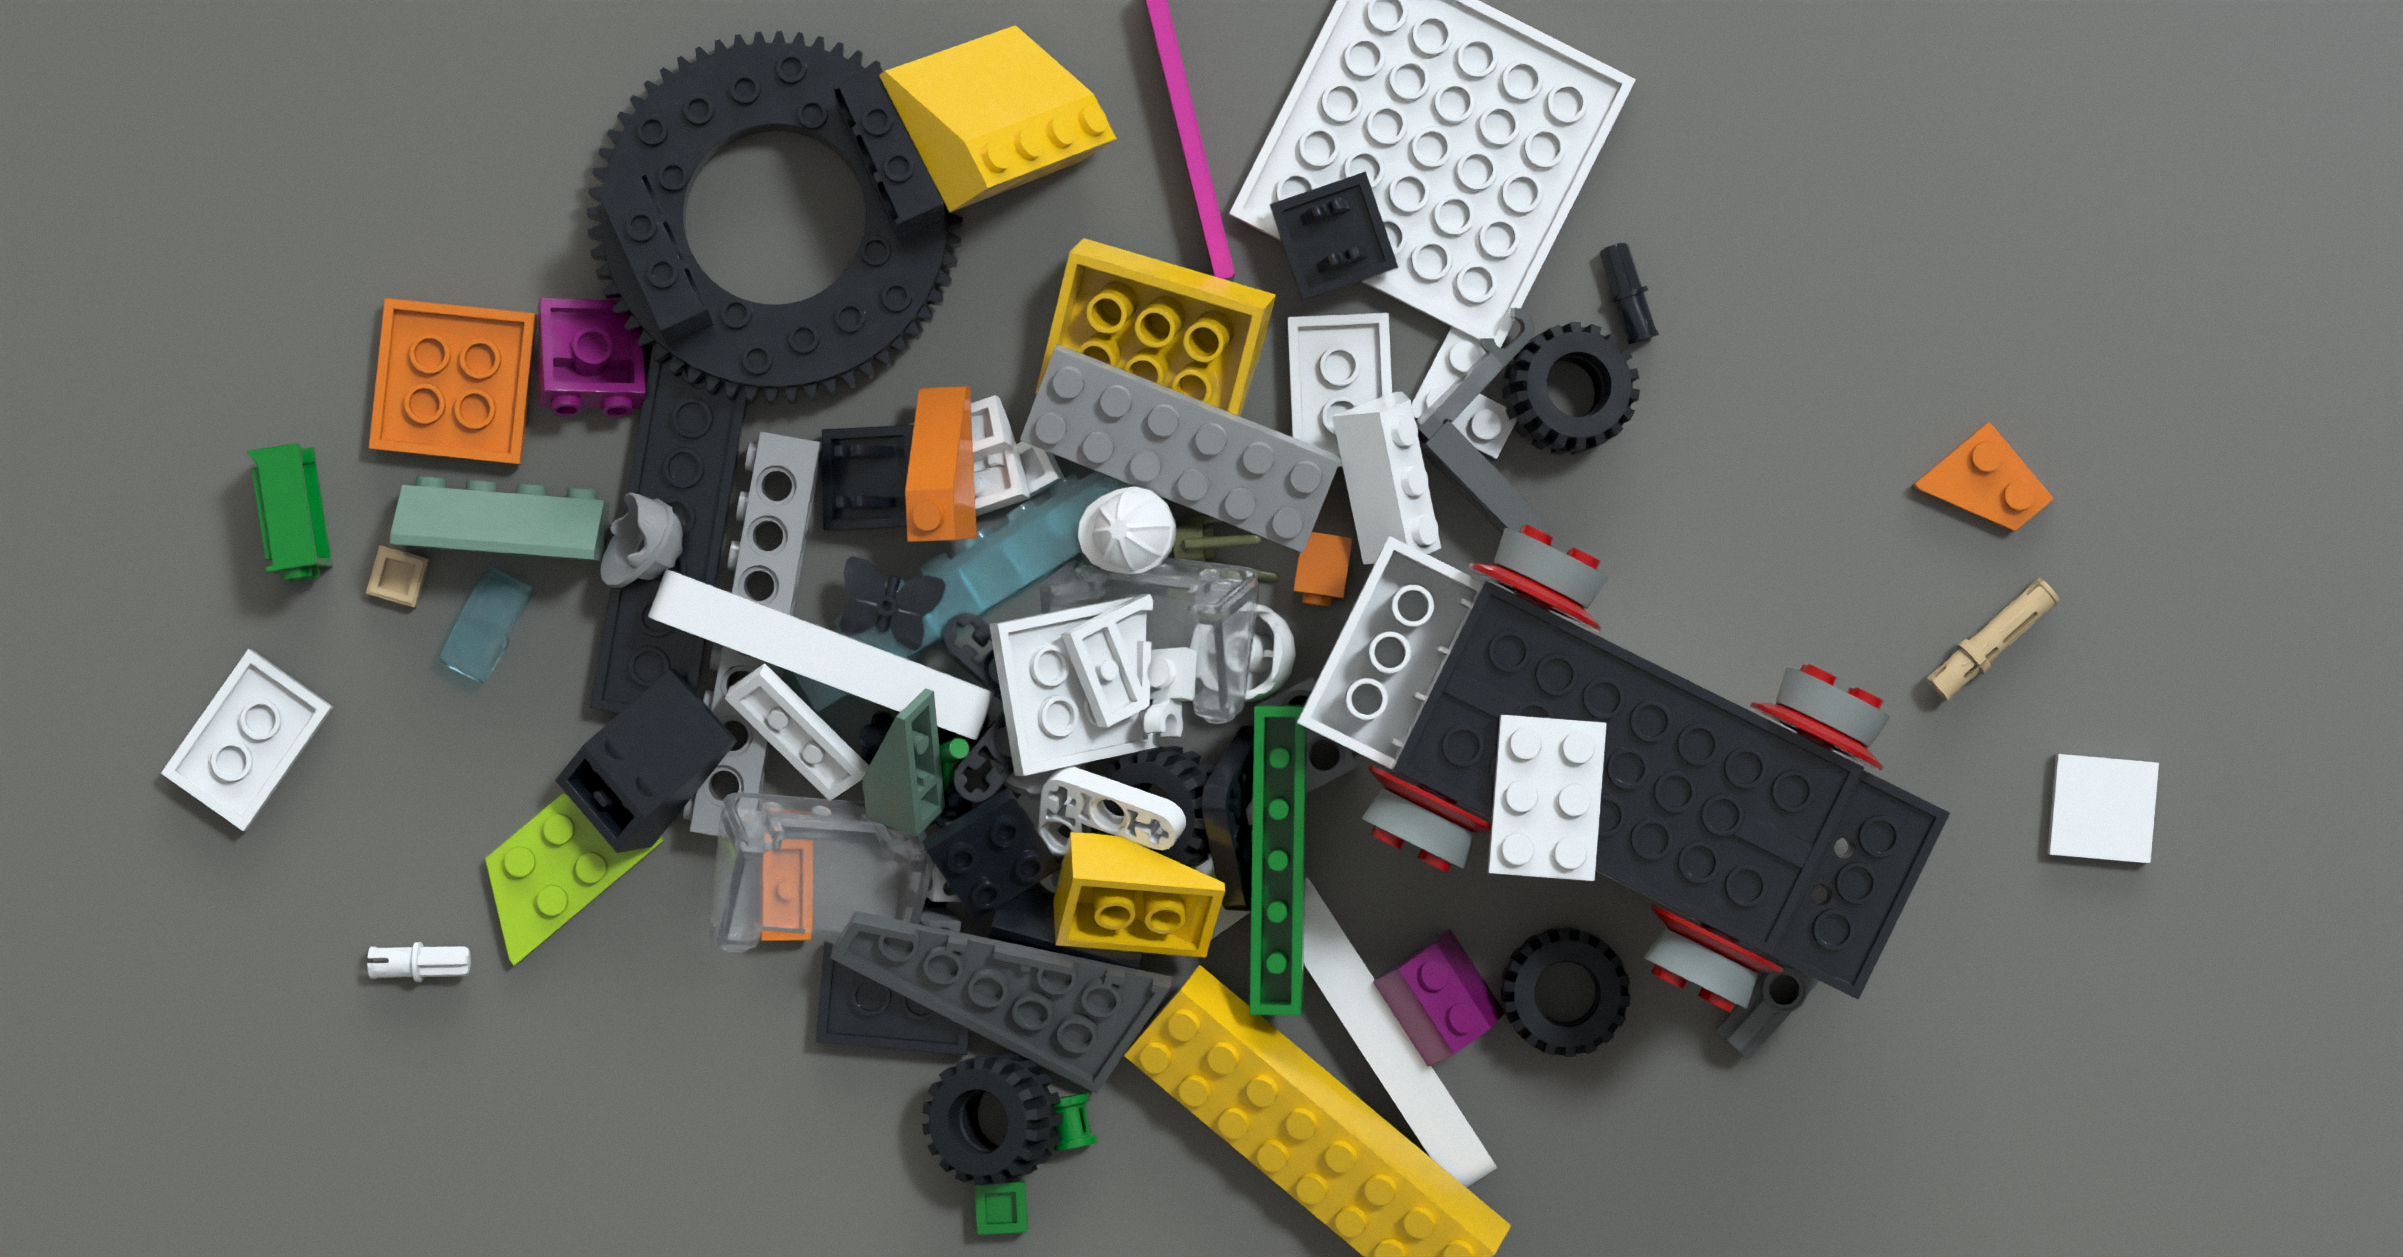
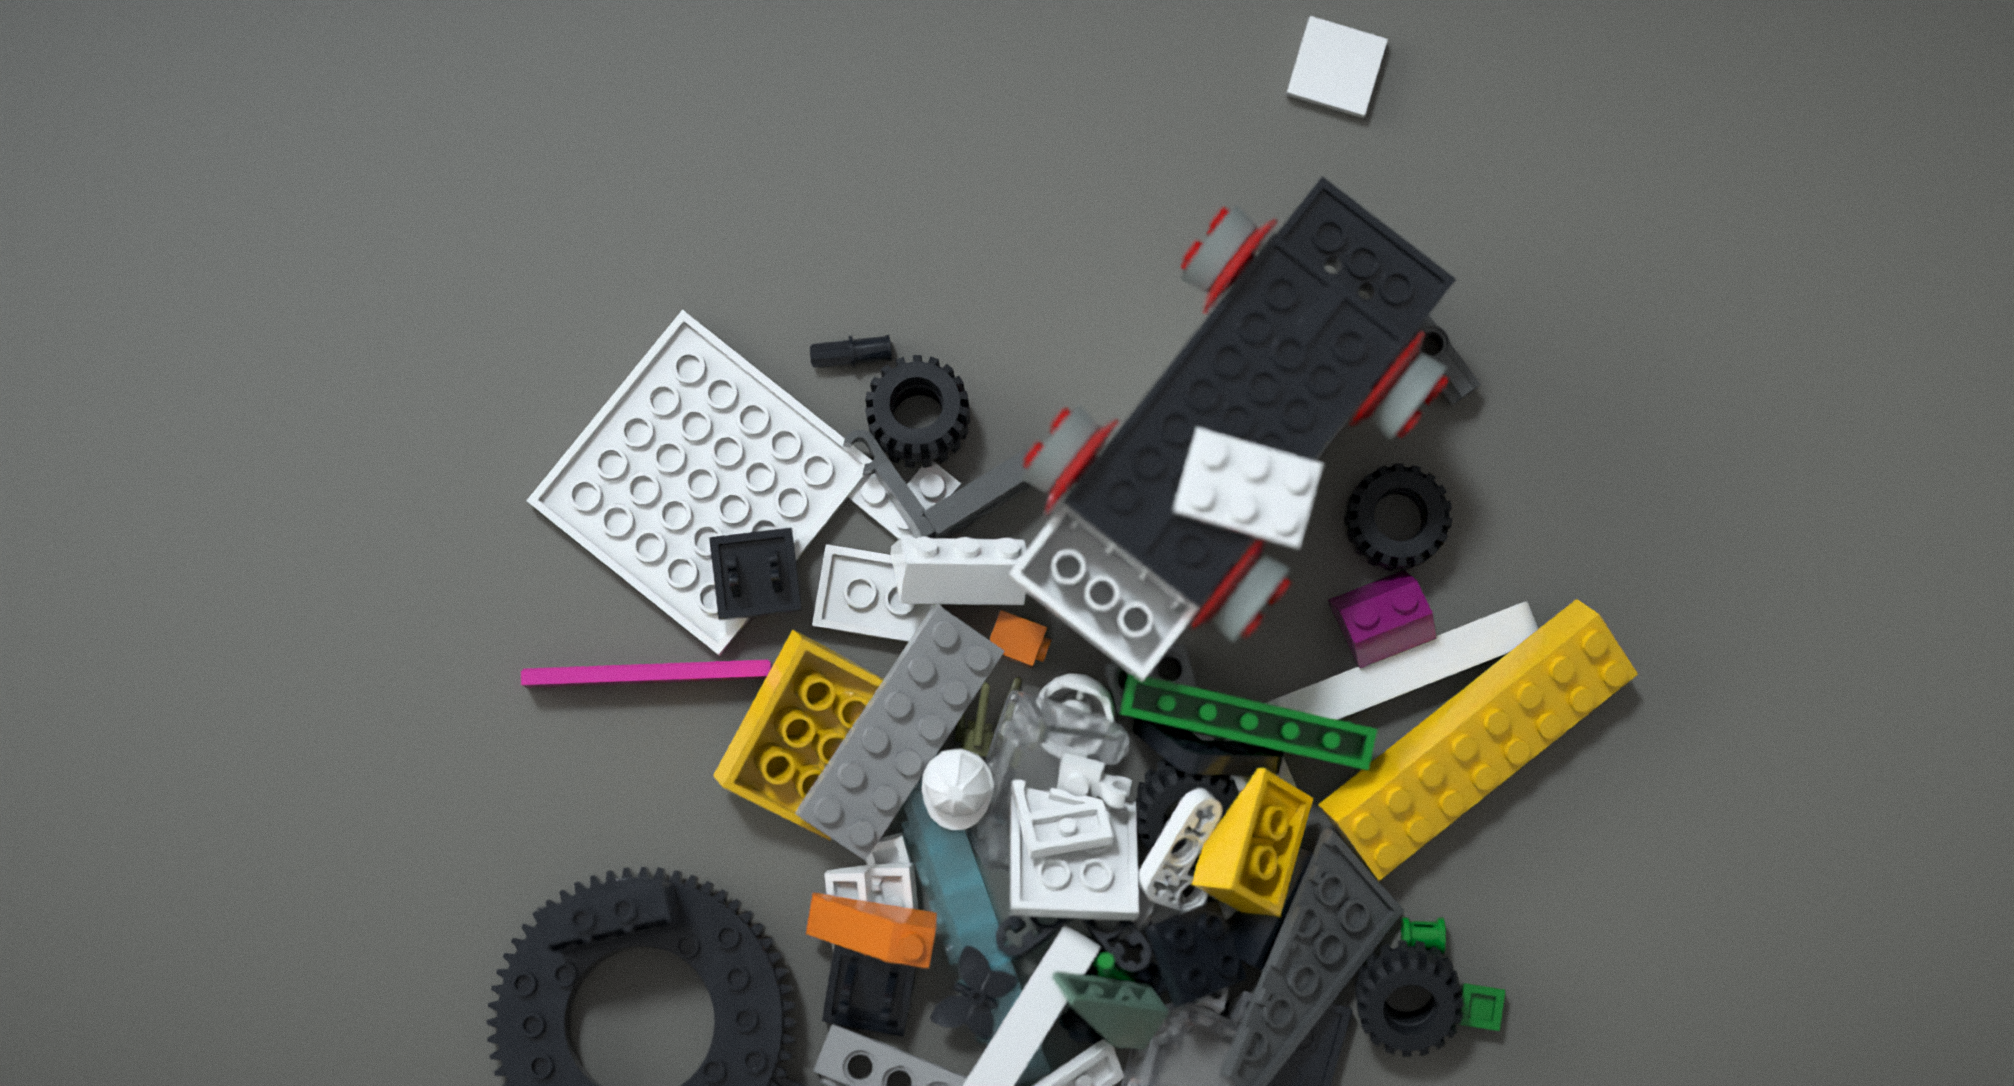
camera: 80 degrees left, 5 degrees down
yellow slope [879,25,1117,212] -> none
orange wing [1912,422,2054,532] -> none
tan pin [1926,577,2060,702] -> none

